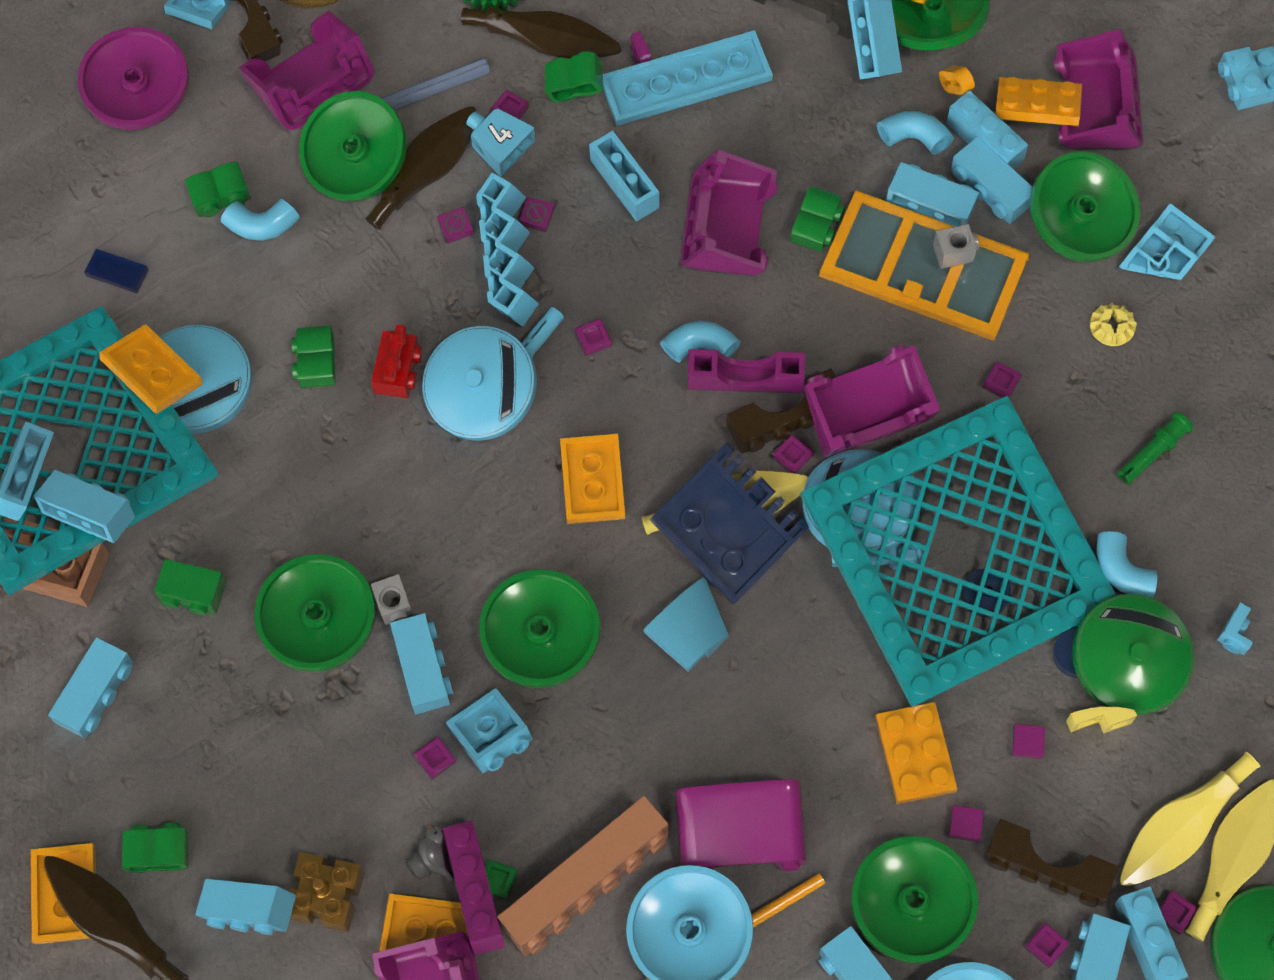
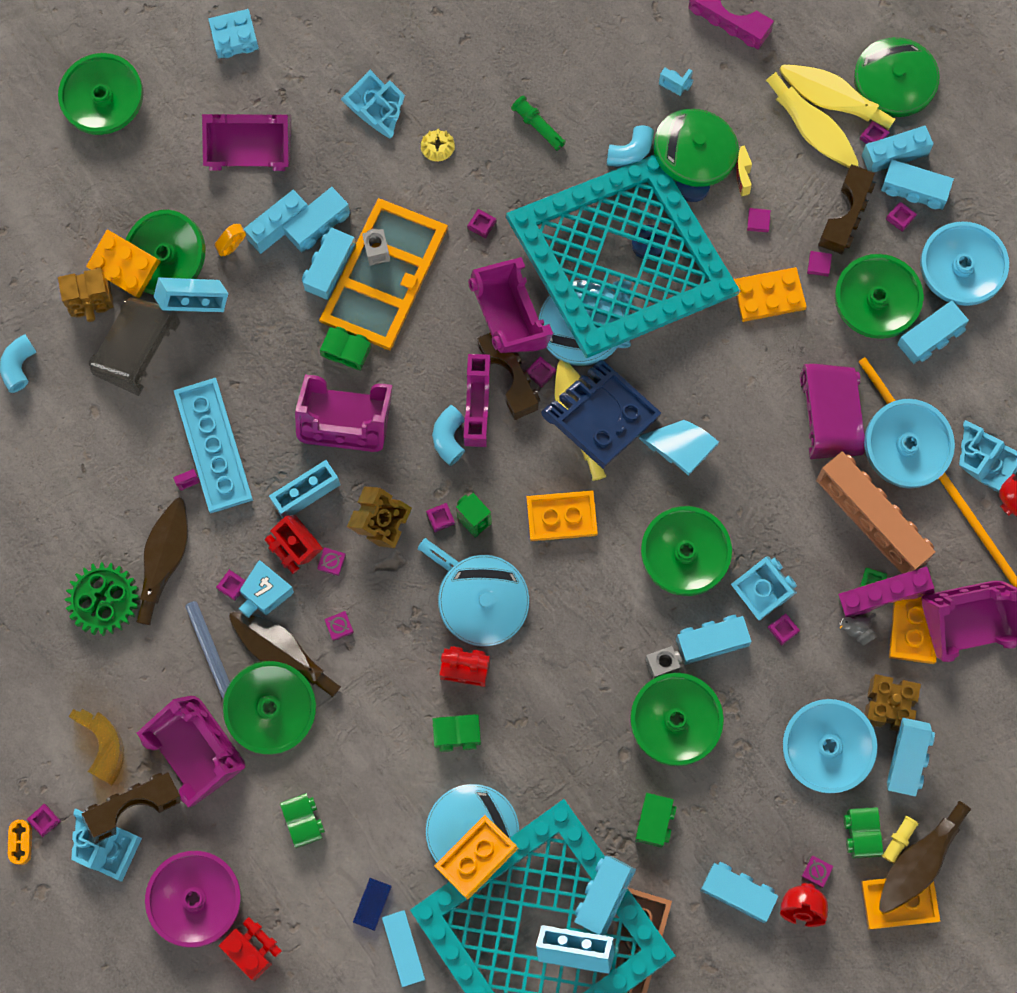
camera: 90 degrees left, 5 degrees up
medium azure cylinder [221,199,300,241] -> none
medium azure brick [476,172,539,327] -> none
green brick [545,51,603,102] -> none
medium azure cylinder [877,111,954,155] -> none
light orange plate [995,77,1082,126] -> none
green dish [1030,152,1140,263] -> none
none -> red brick [218,917,282,981]
none -> red brick [264,515,323,574]
none -> pearl gold brick [347,486,412,548]
none -> medium azure tile [382,910,425,987]
none -> green brick [456,493,492,538]
none -> red cylinder [780,883,828,927]
none -> medium azure dish [783,699,878,793]
none -> magenta tile [801,855,833,888]
none -> light yellow pin [882,816,919,864]

